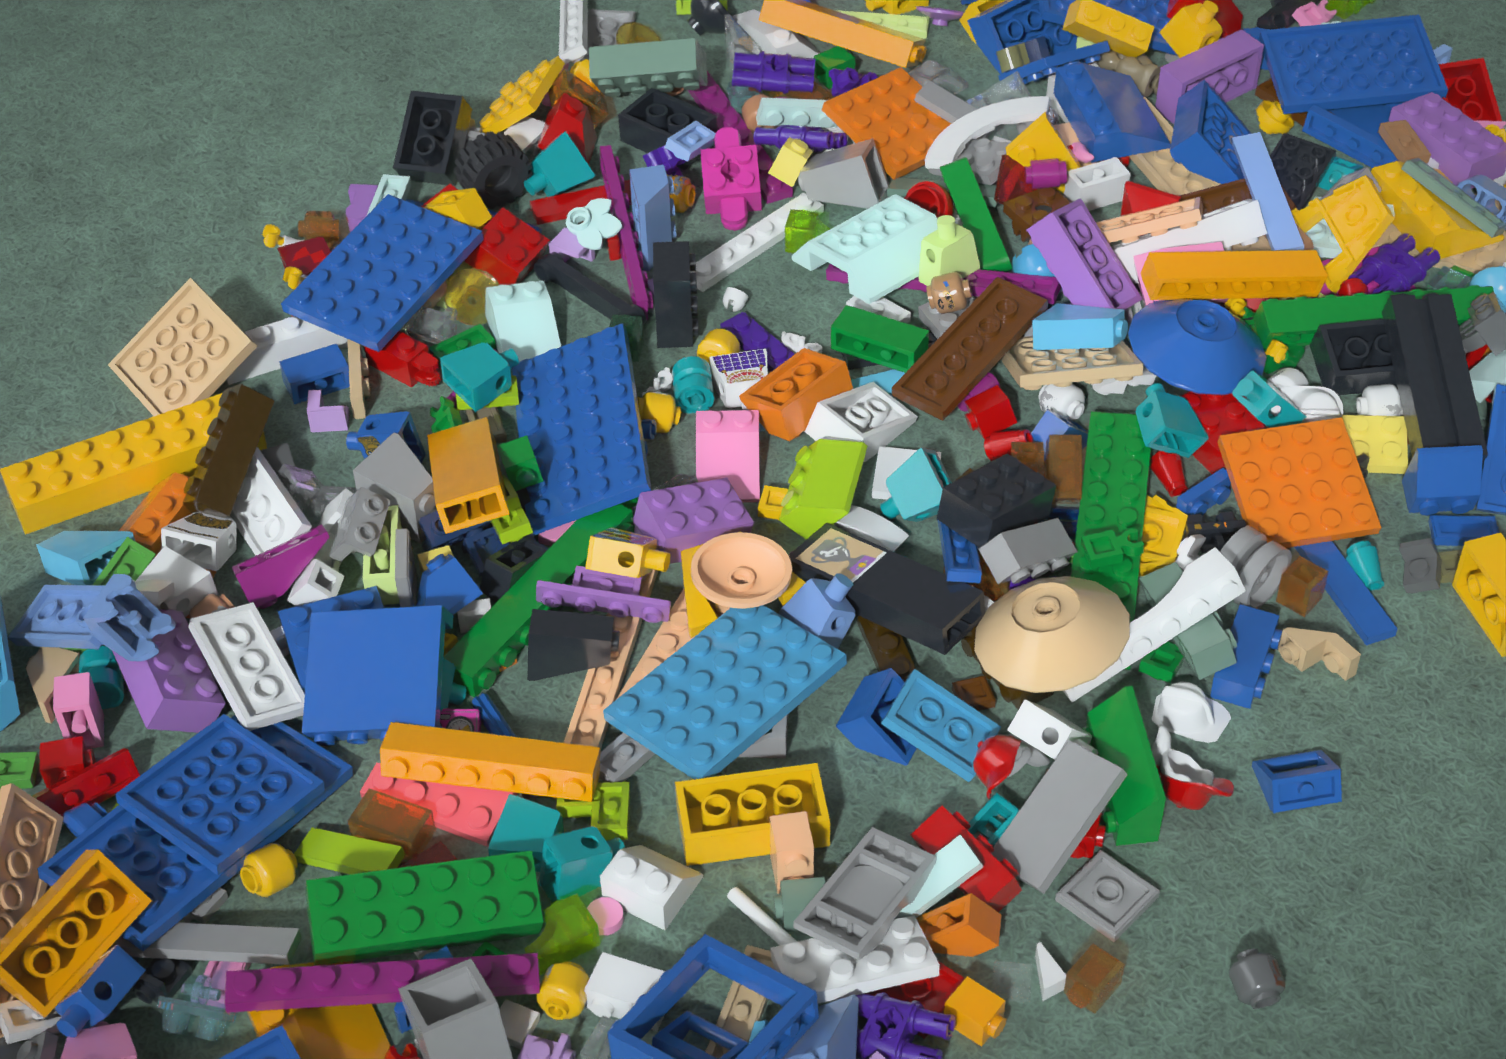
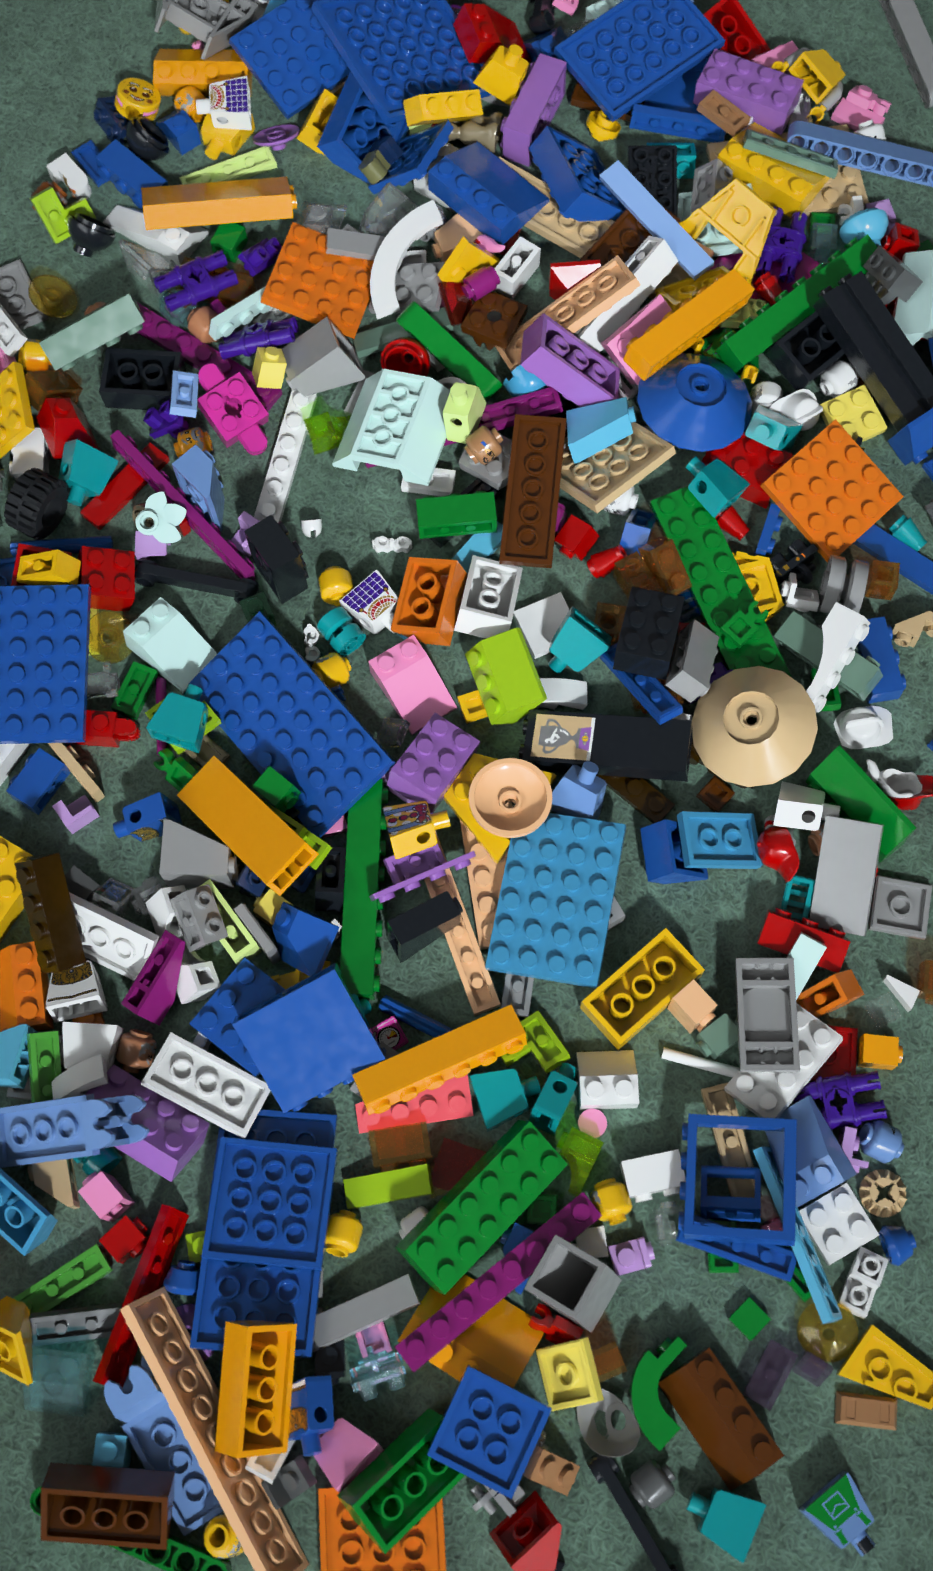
camera: 30 degrees left, 25 degrees up
dark purple plate [720,312,795,372] -> none

